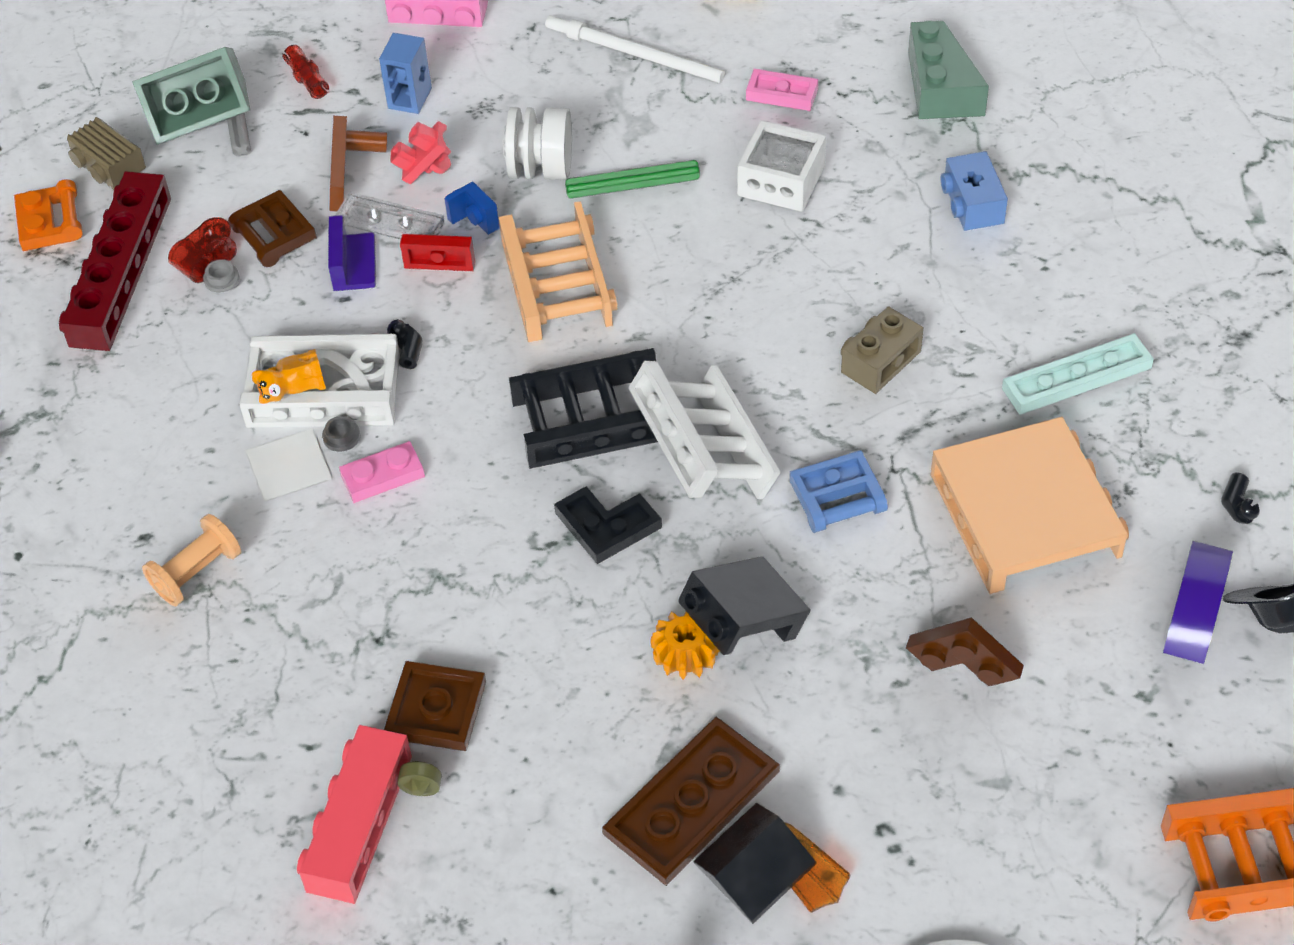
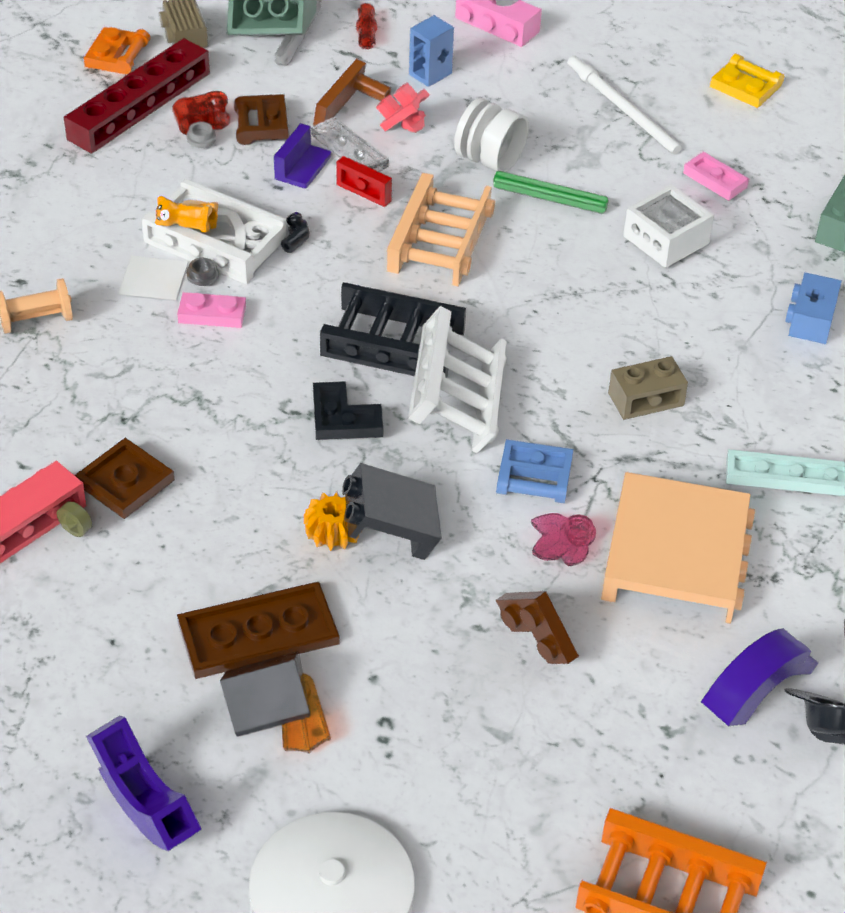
camera: 25 degrees right, 5 degrees down
blue bracket [444,181,500,235] -> none
none -> clear pink plate [531,513,596,566]

